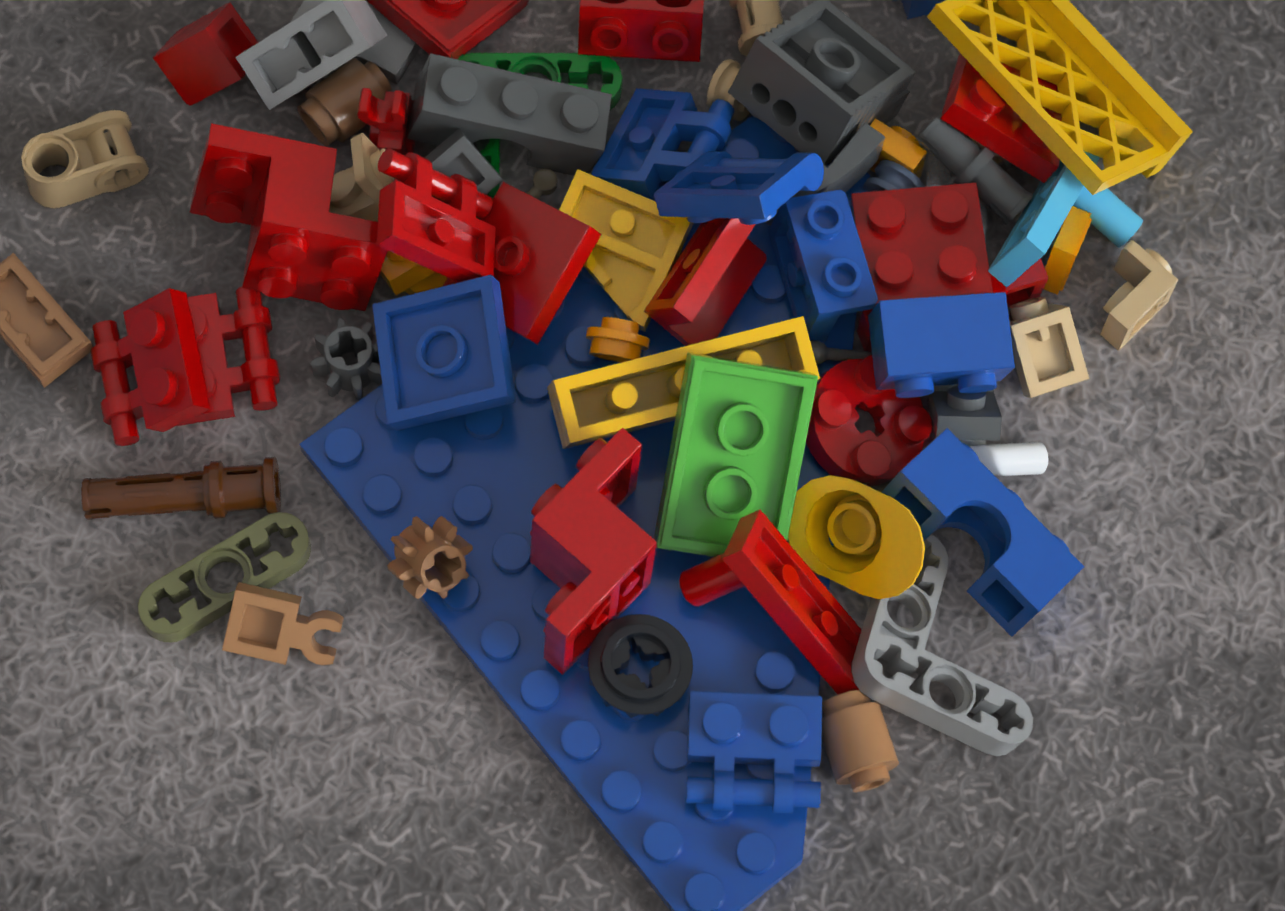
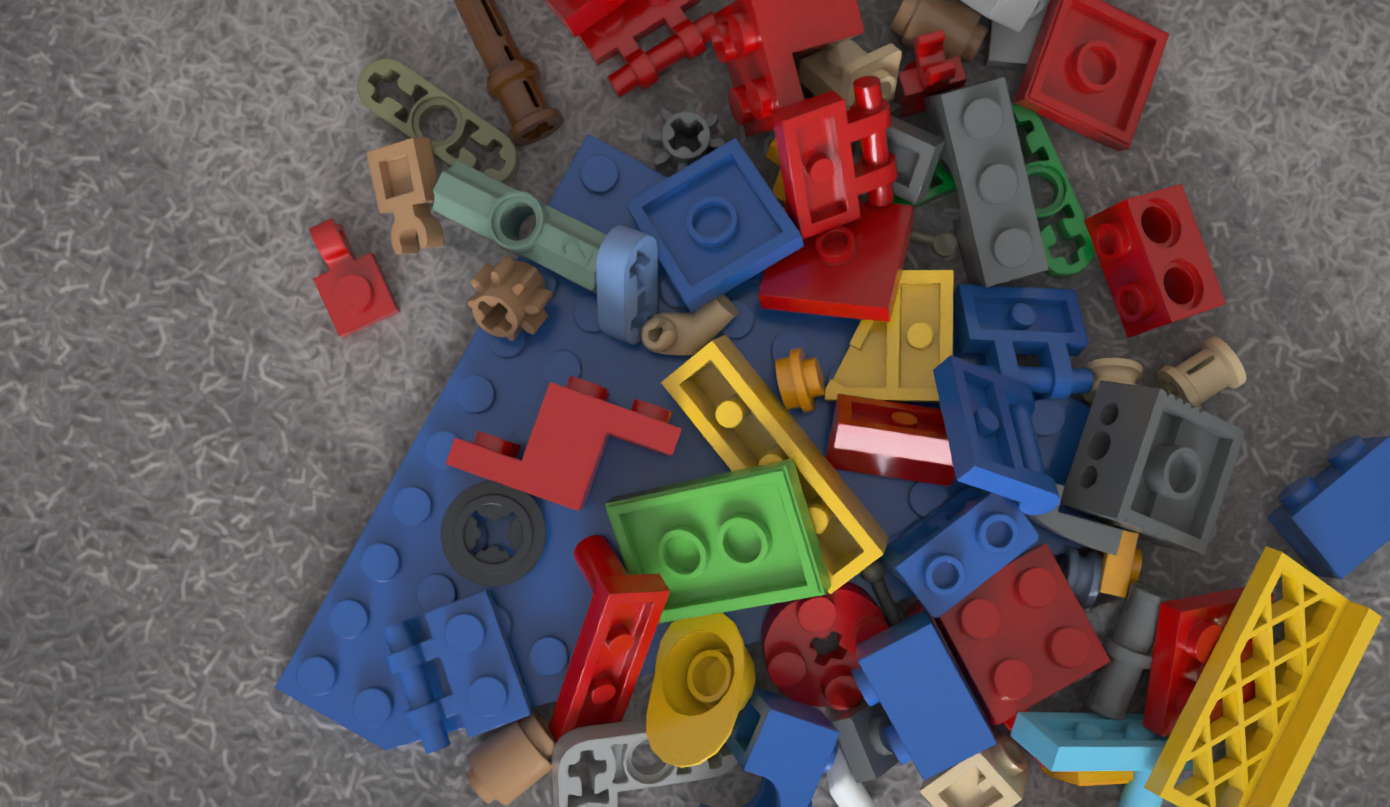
camera: 70 degrees right, 15 degrees up
none -> red plate [308,218,401,337]
none -> sand green piece [432,161,607,294]
none -> medium blue beam [596,225,658,344]
none -> tan arm [640,294,738,355]

